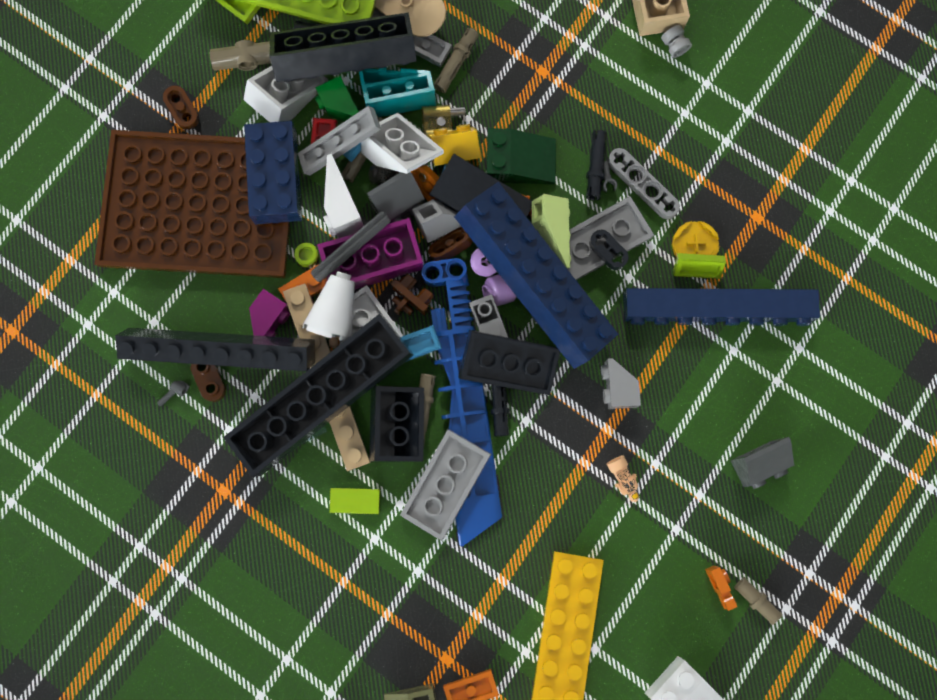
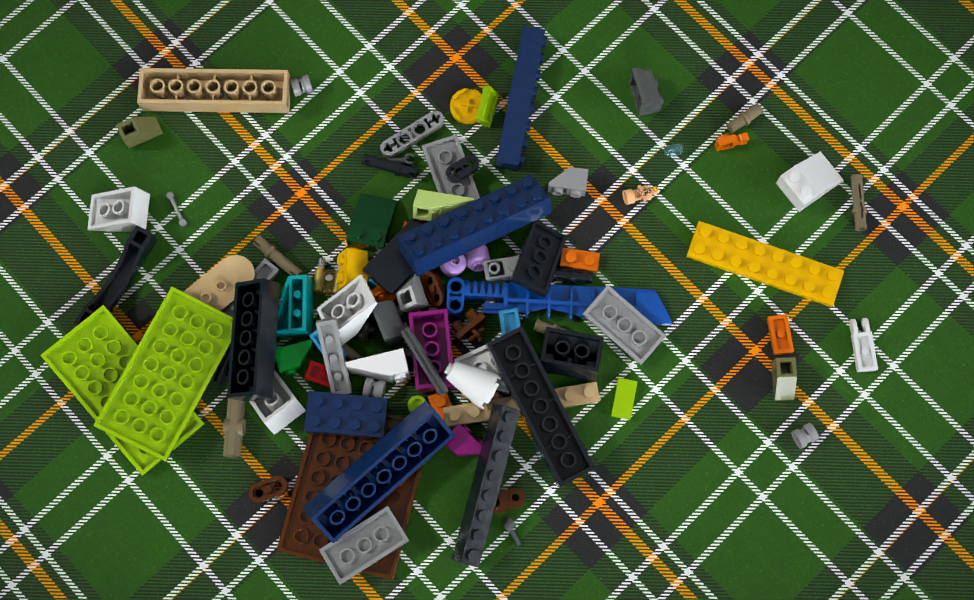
camera: 75 degrees left, 5 degrees down
none -> dark blue brick [302,401,455,543]
none -> light grey plate [319,506,409,585]
none -> light grey wheel [363,377,386,398]
none -> orange plate [559,248,600,273]
none -> clear light blue tile [664,144,684,156]

